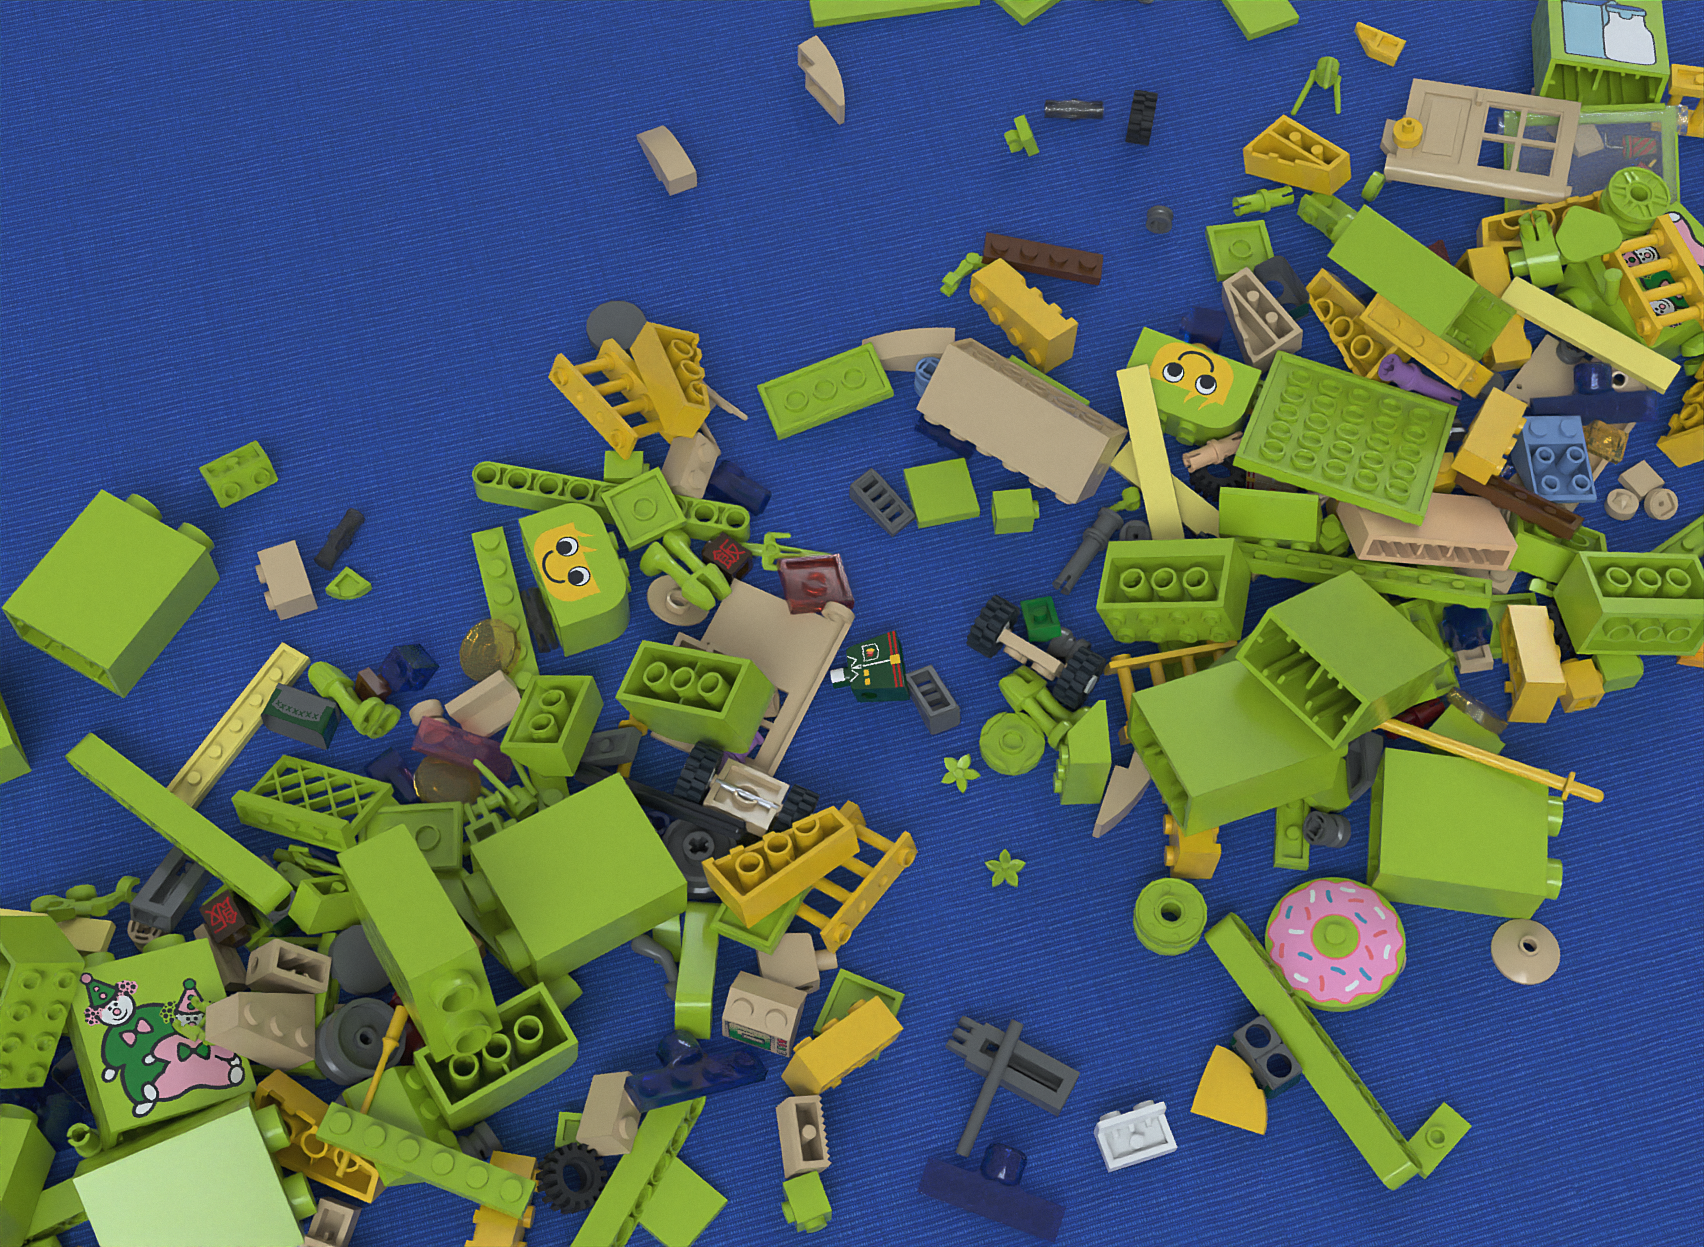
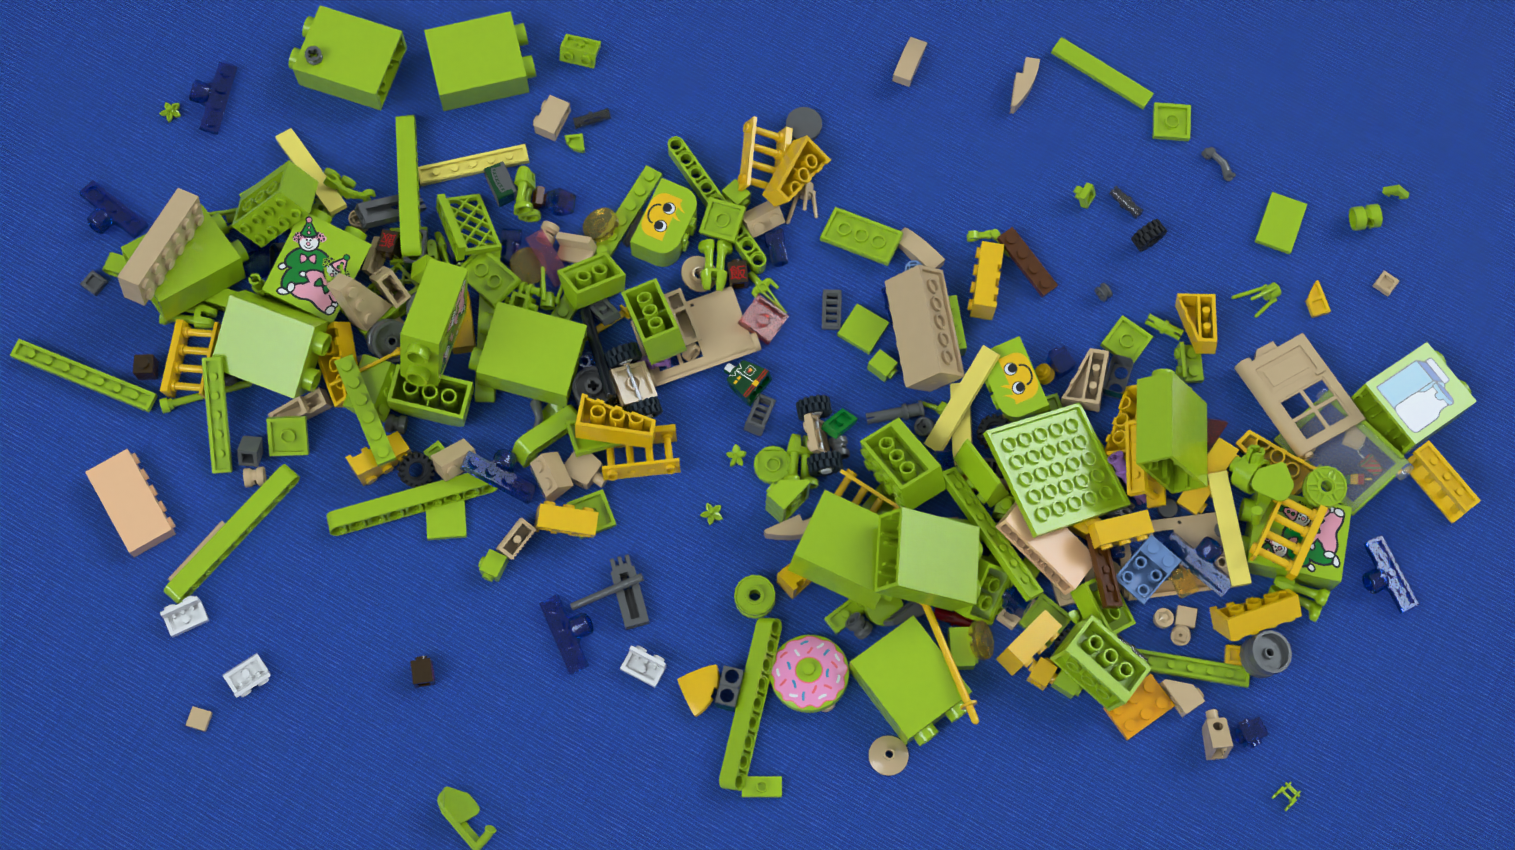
camera: 45 degrees right, 10 degrees up
light nougat pin [1183,431,1243,473] -> none
lime tile [1361,171,1386,202] -> none
yellow tile [1392,117,1423,149] -> none

